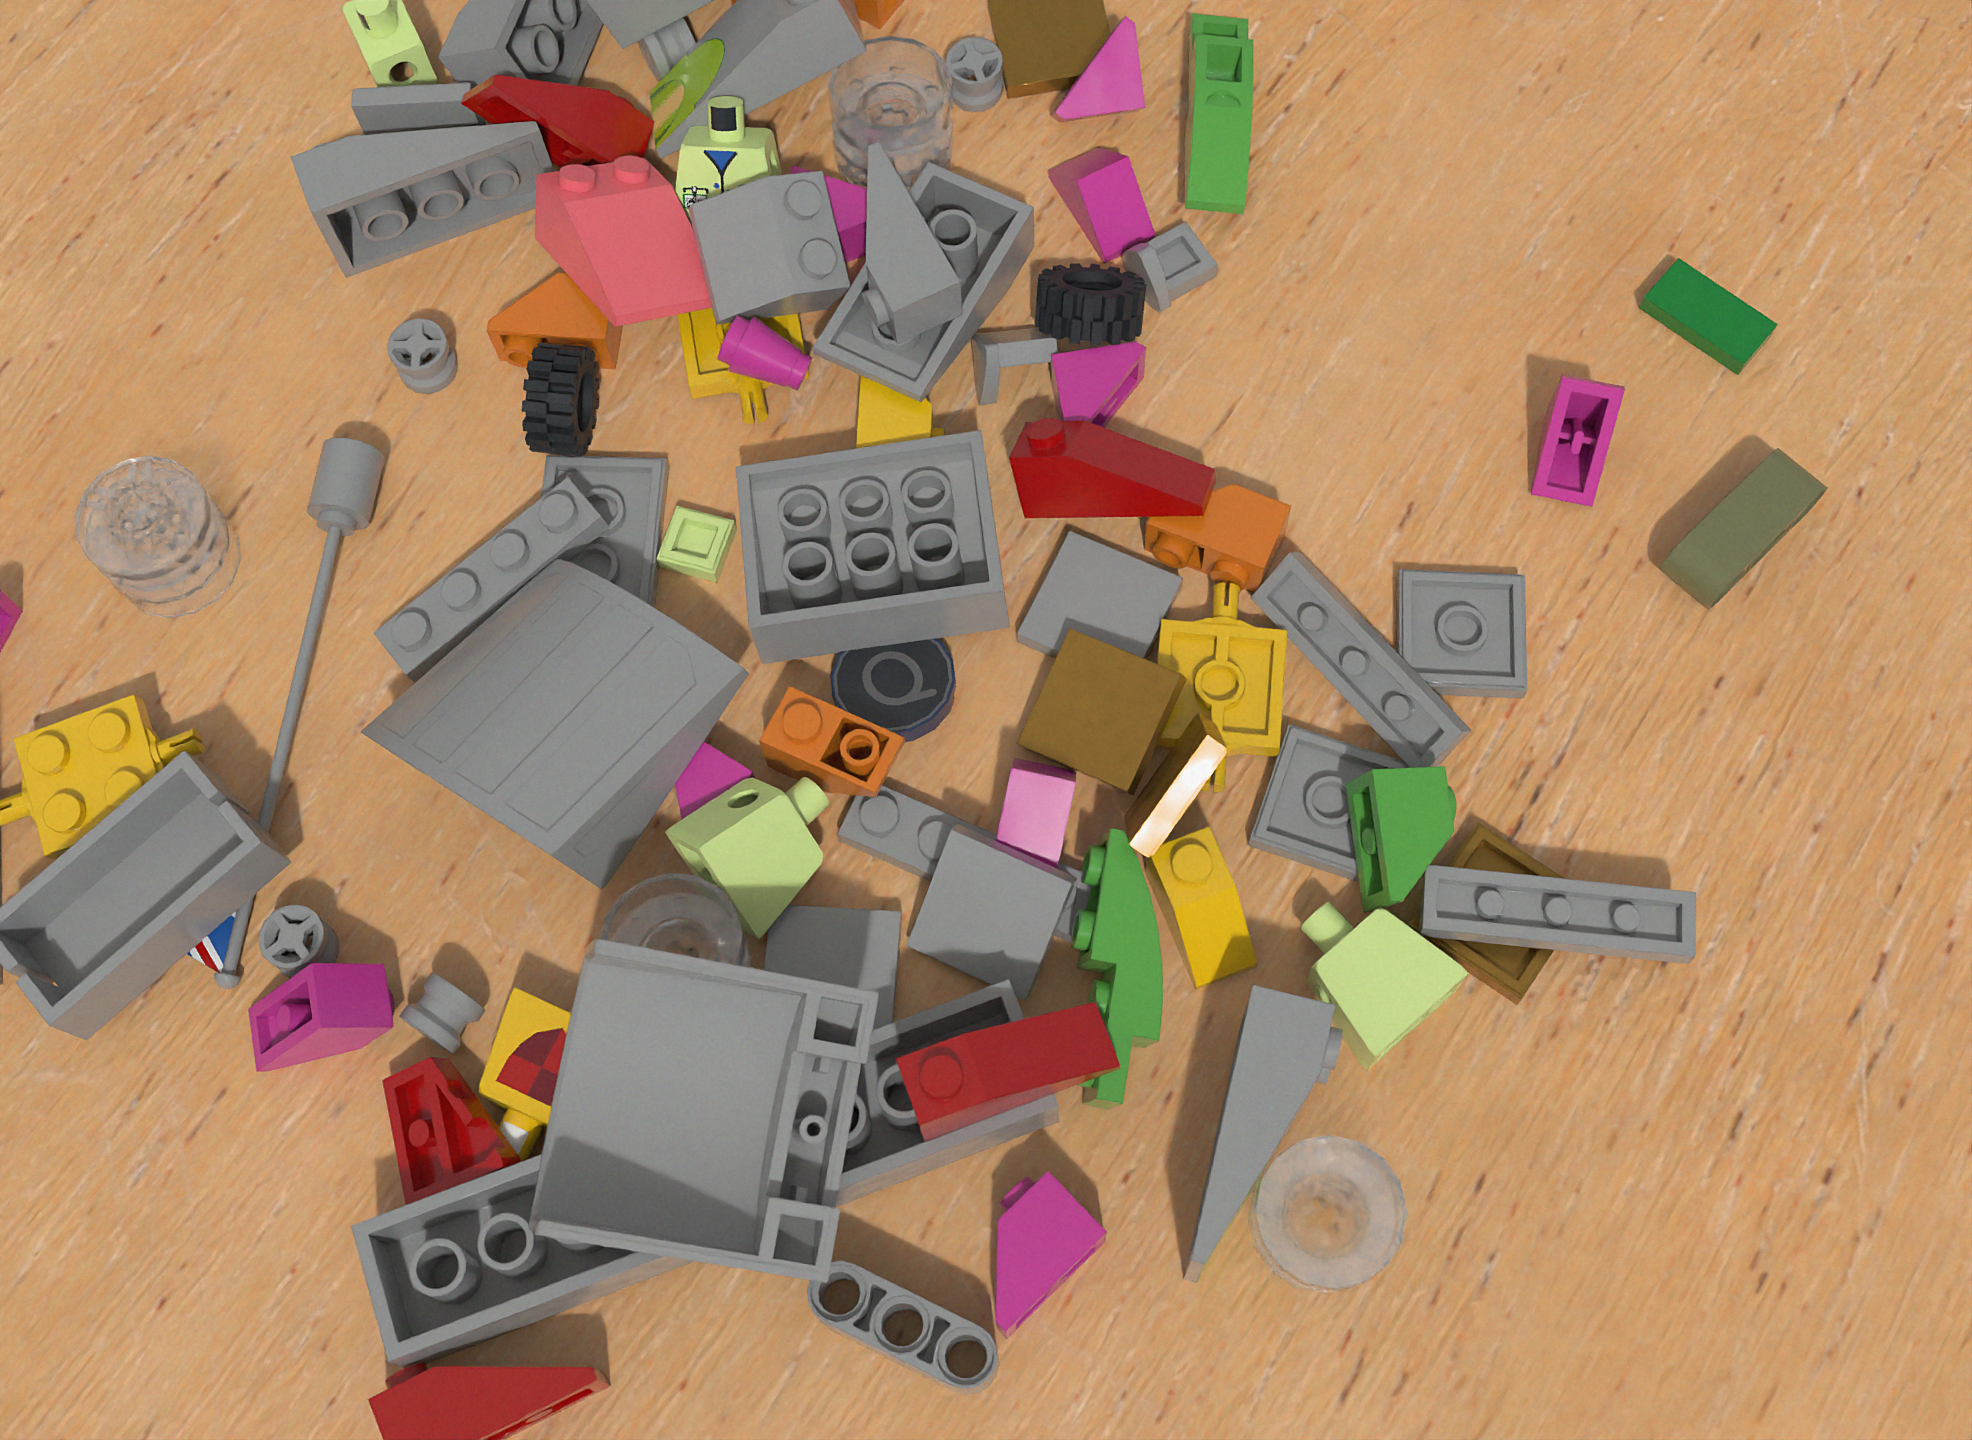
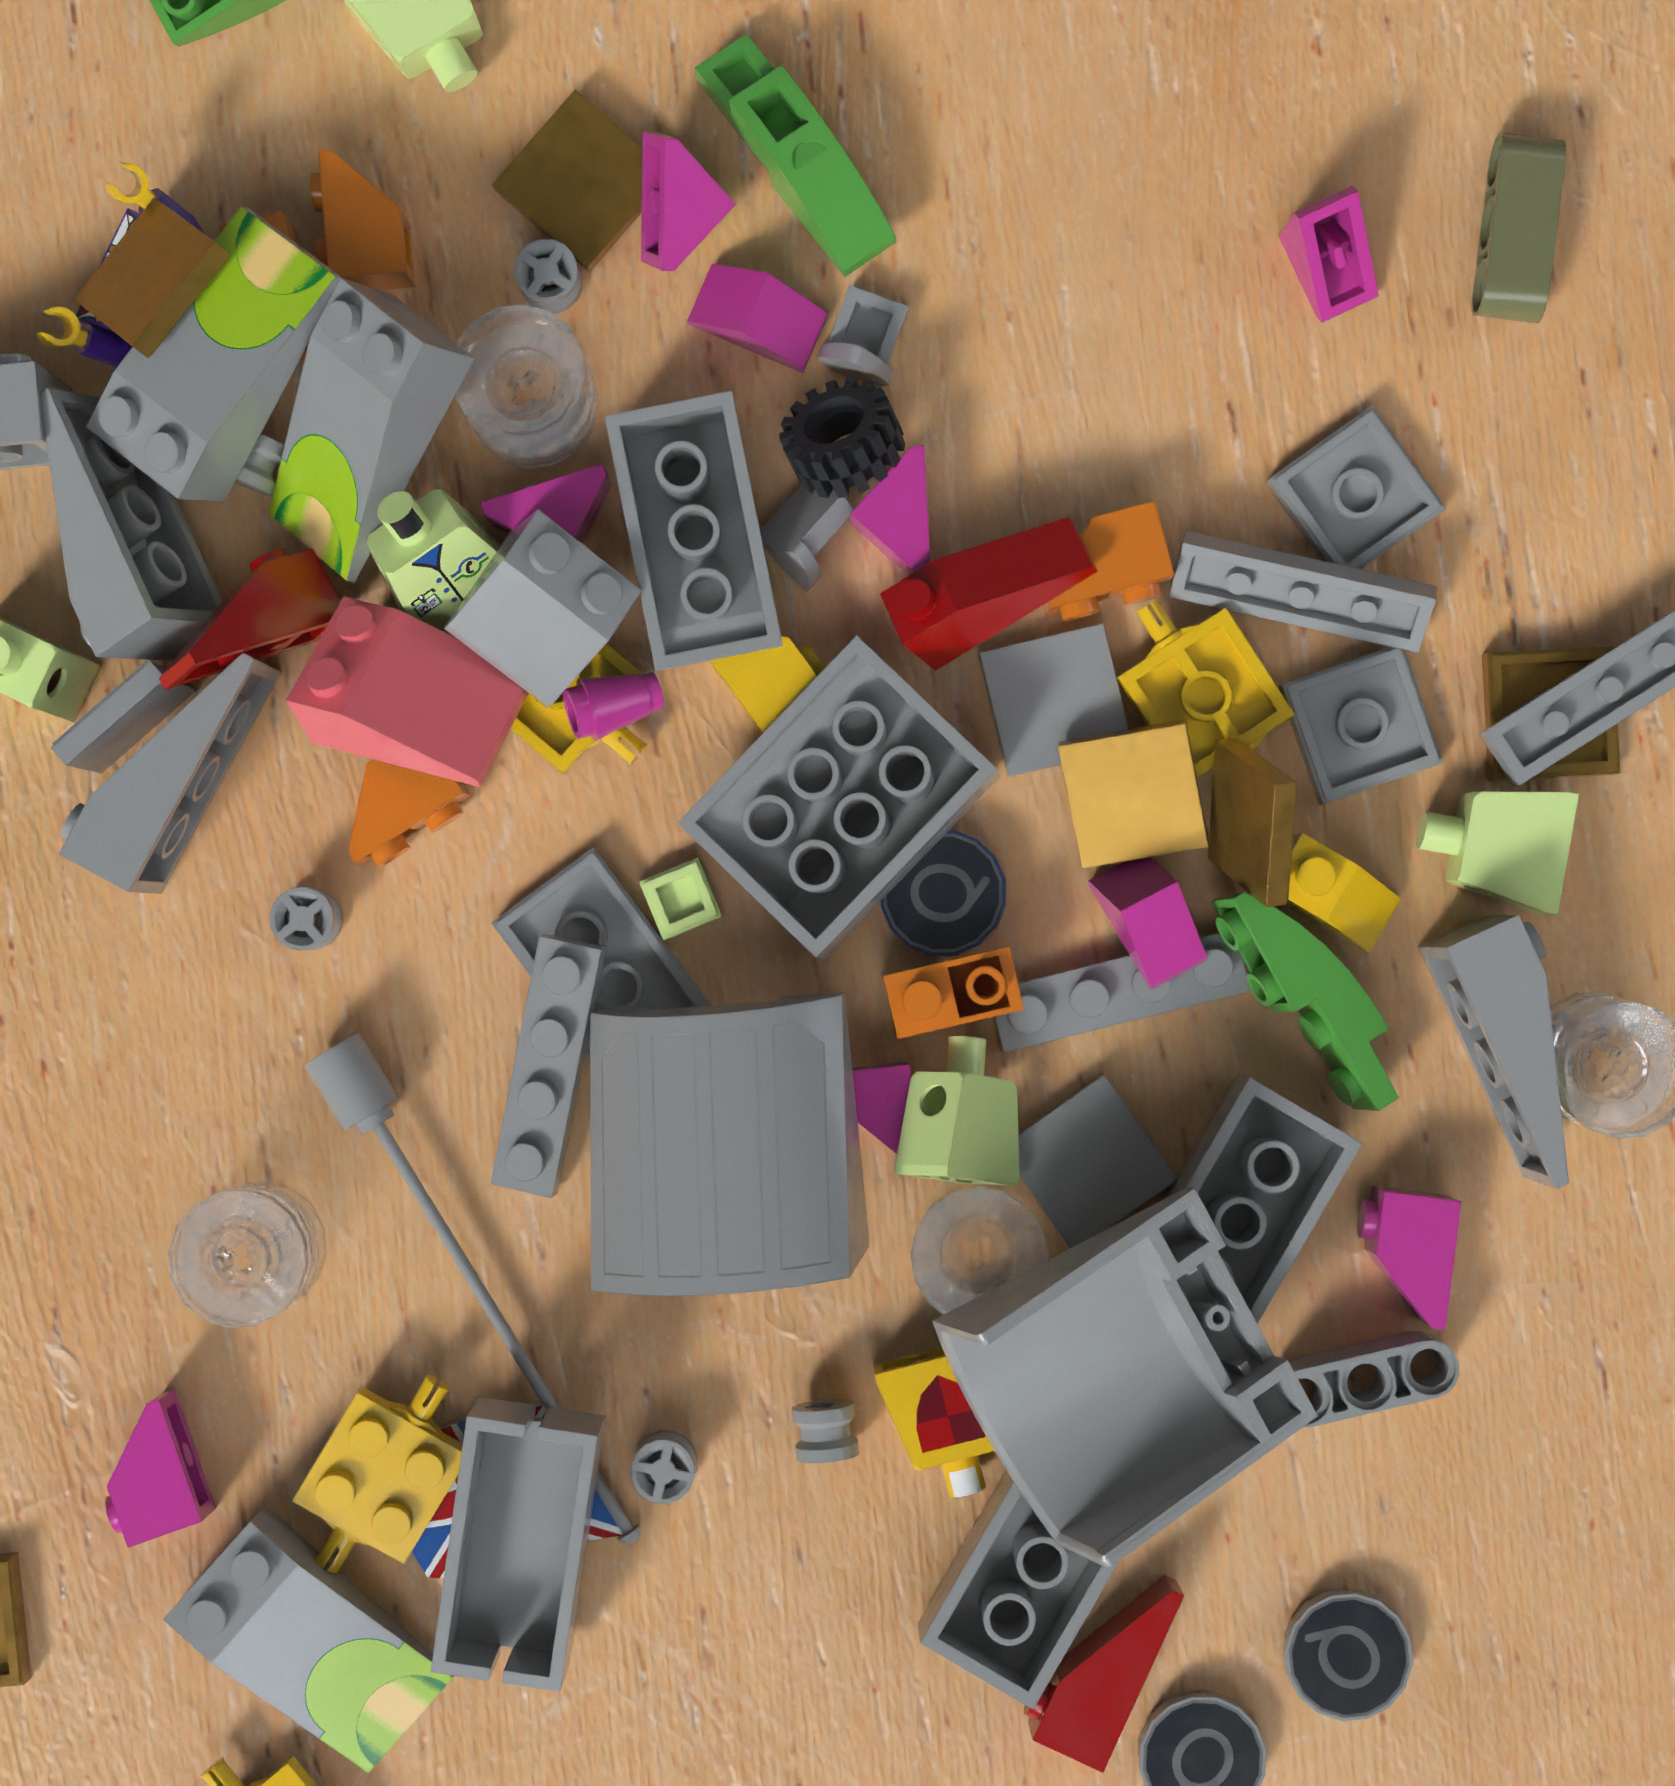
camera: 45 degrees left, 20 degrees up
dark pink slope [248,963,395,1072] -> none
red wing [382,1057,521,1205] -> none
black tyre [522,342,599,457] -> none
light grey slope [862,142,963,344] -> none
red slope [896,1002,1121,1142] -> none
light grey tile [907,824,1077,1000] -> none
bright green slope [1346,766,1457,913] -> none
green tile [1639,258,1778,375] -> none

